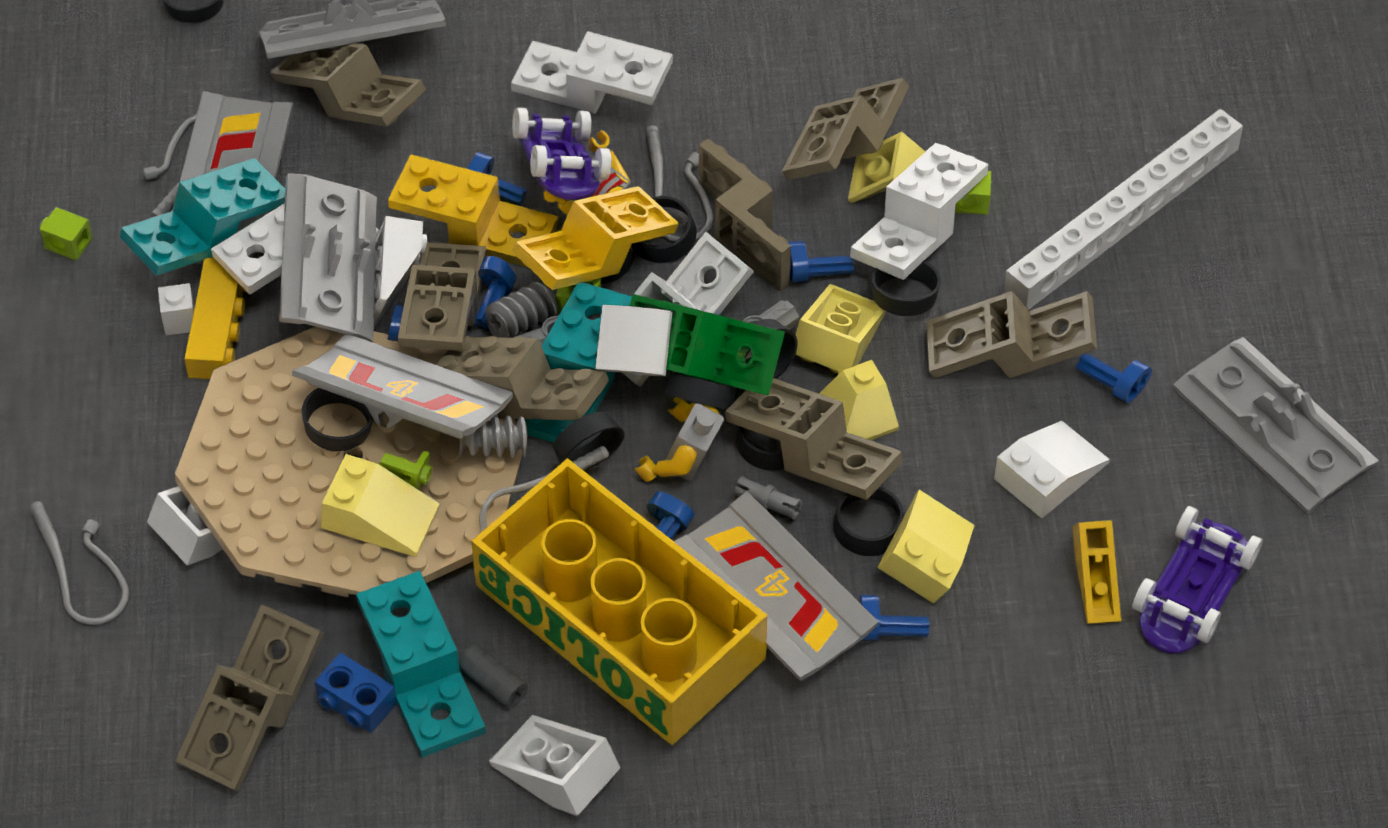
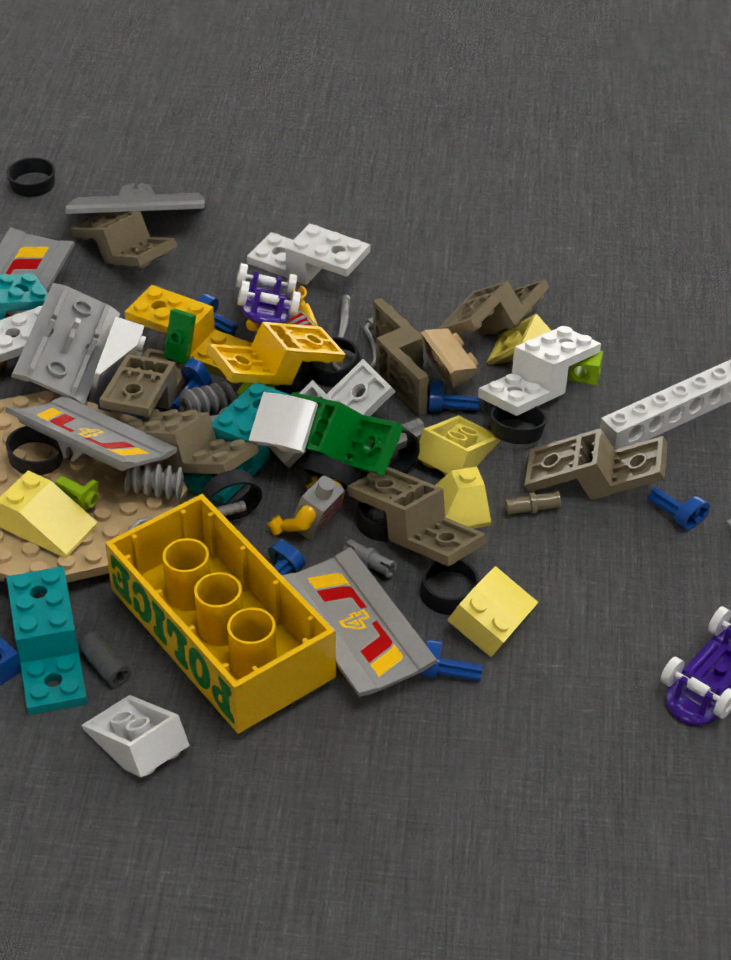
camera: 10 degrees right, 10 degrees down
white slope [994,421,1110,518] -> none
yellow slope [1072,520,1121,624] -> none
none -> green plate [164,308,196,364]
none -> tan slope [421,328,479,391]
none -> dark tan pin [505,491,561,516]

